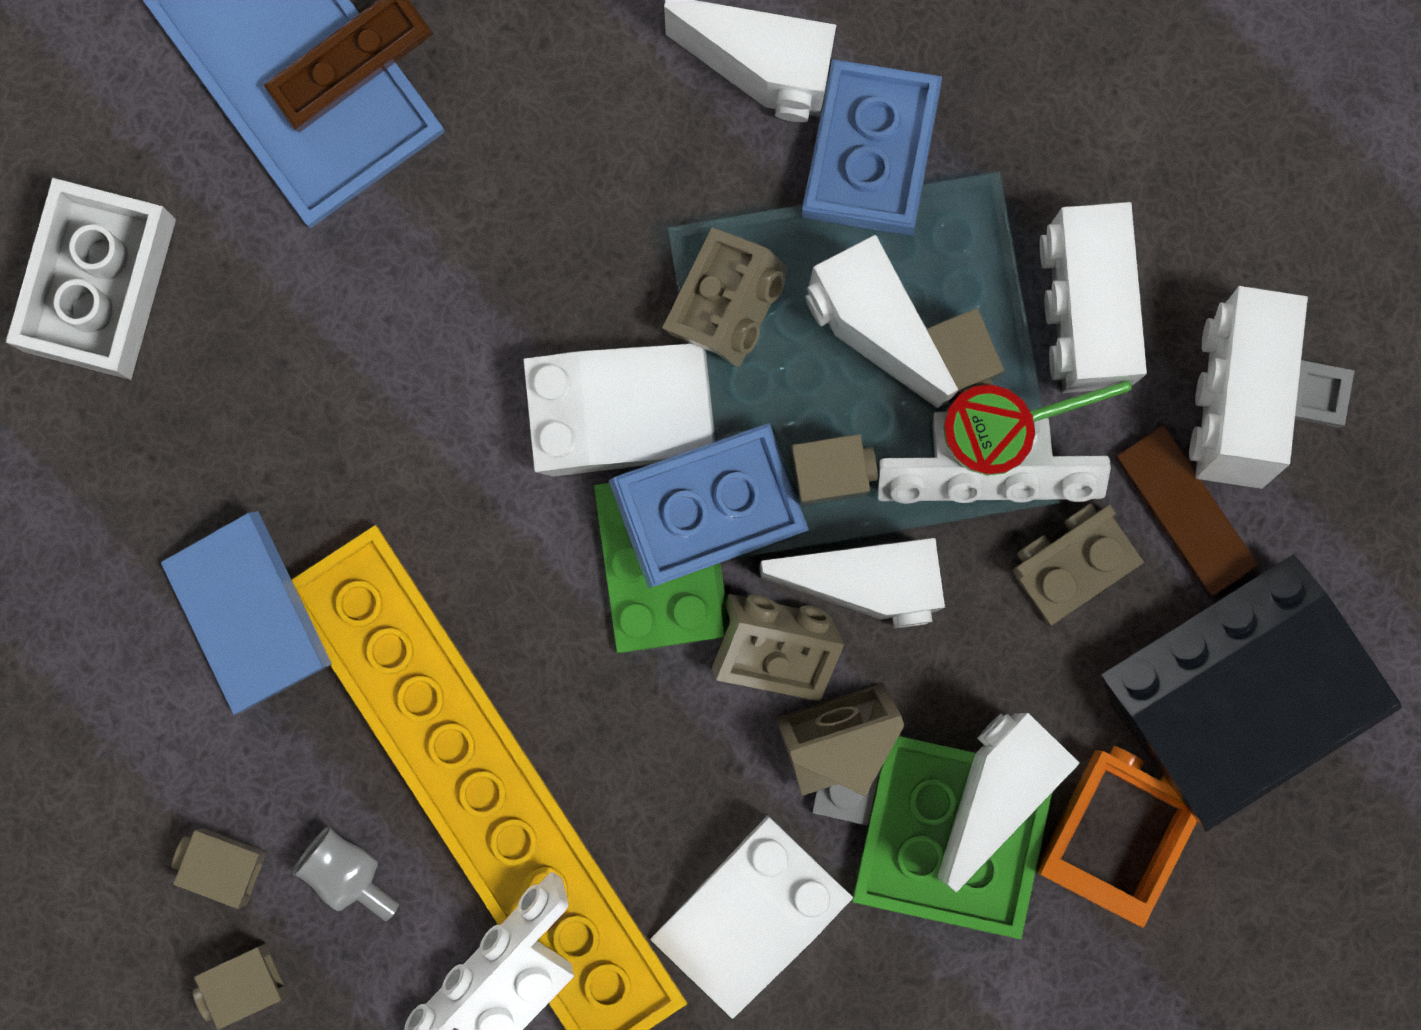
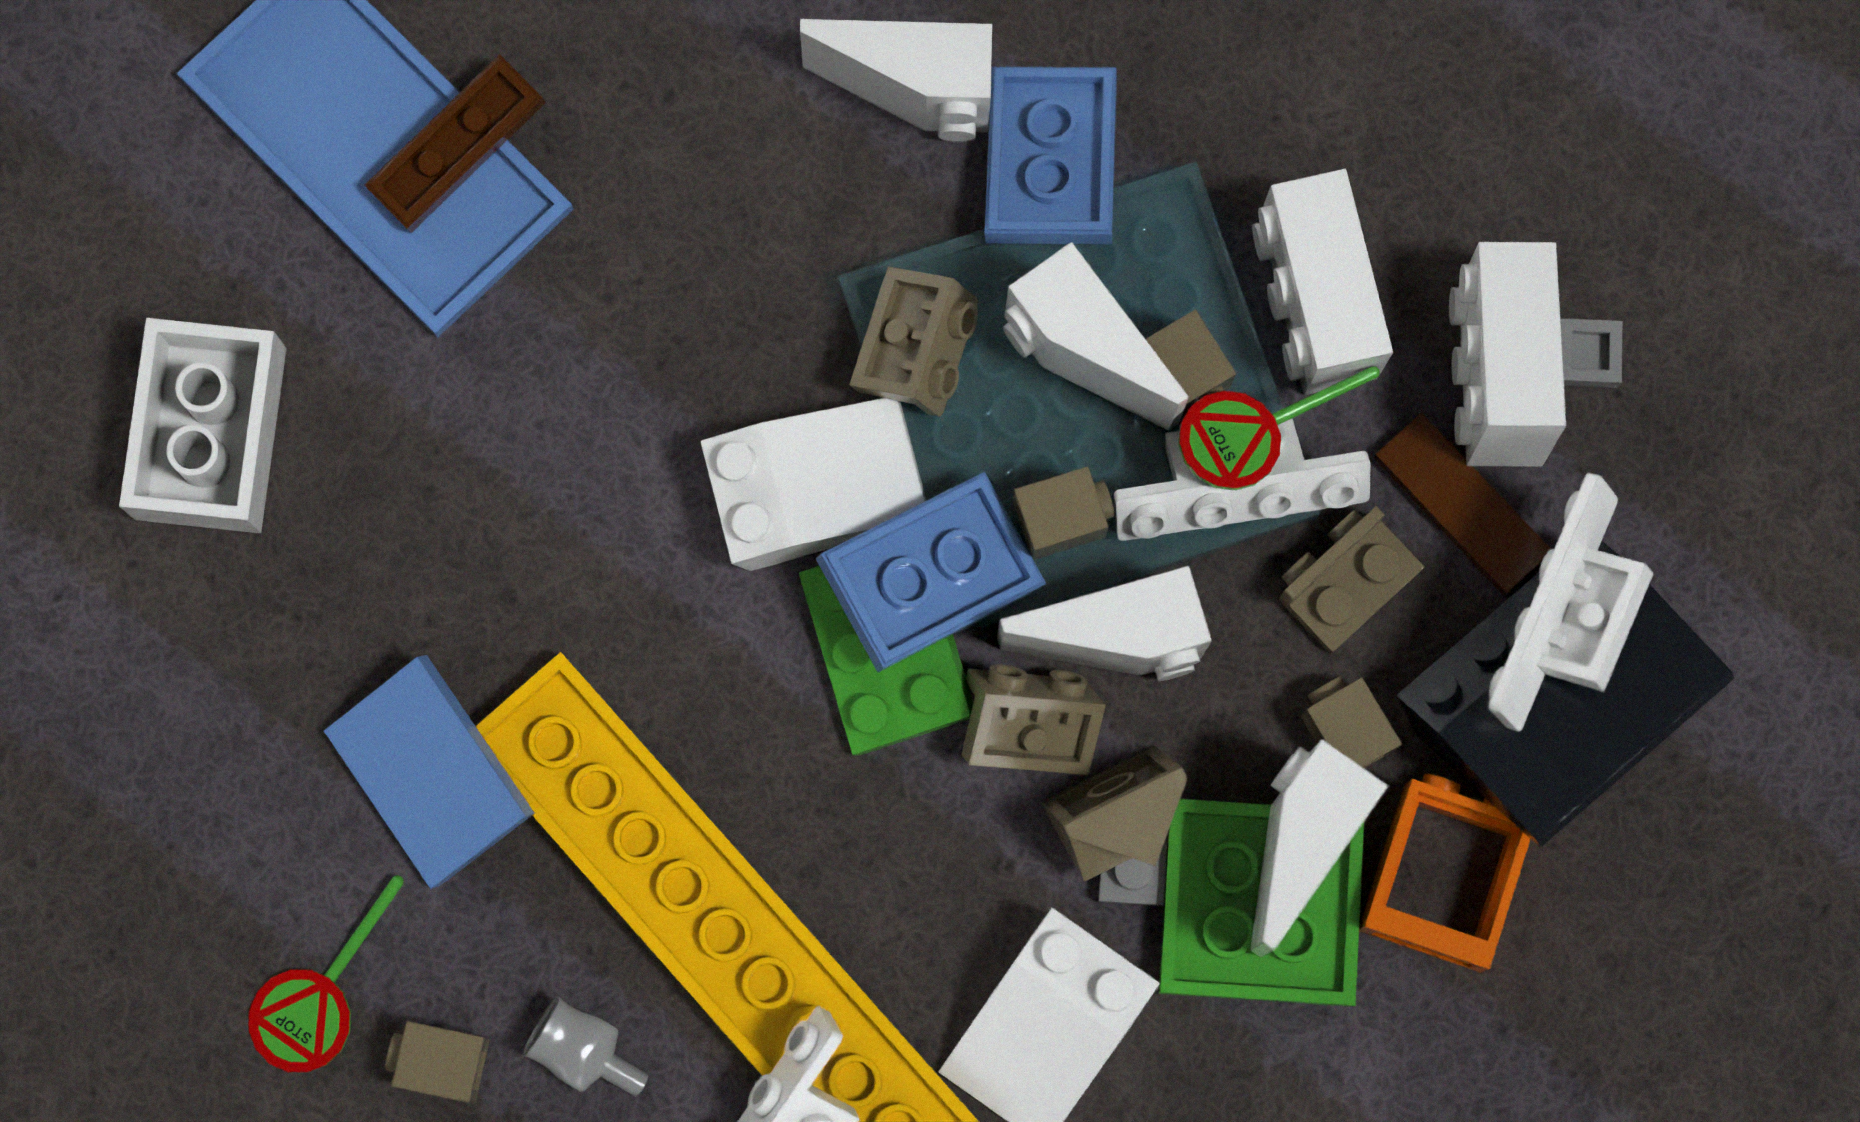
camera: 10 degrees left, 5 degrees down
none -> piece [248,875,404,1072]
none -> dark tan brick [1300,676,1402,769]
none -> white bracket [1489,473,1653,731]

